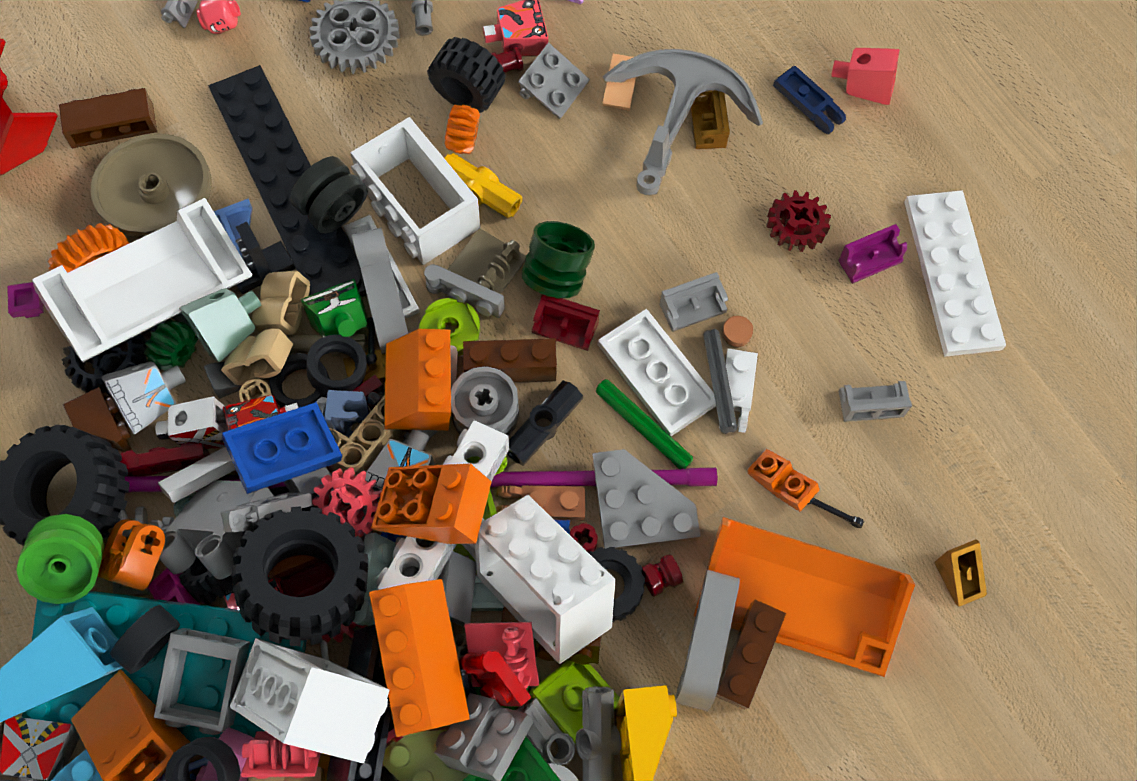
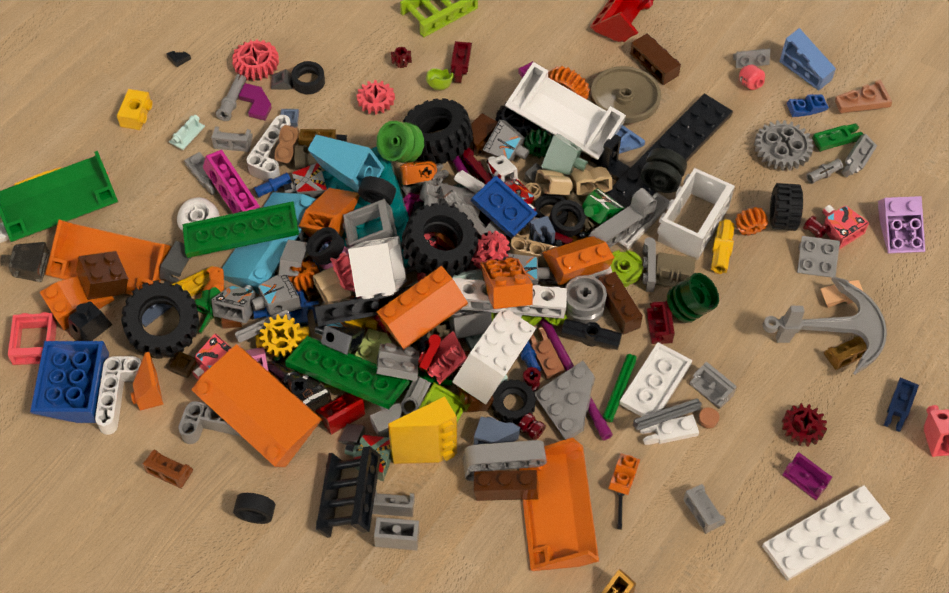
camera: 70 degrees right, 10 degrees down
none -> sand blue slope [474,416,520,445]

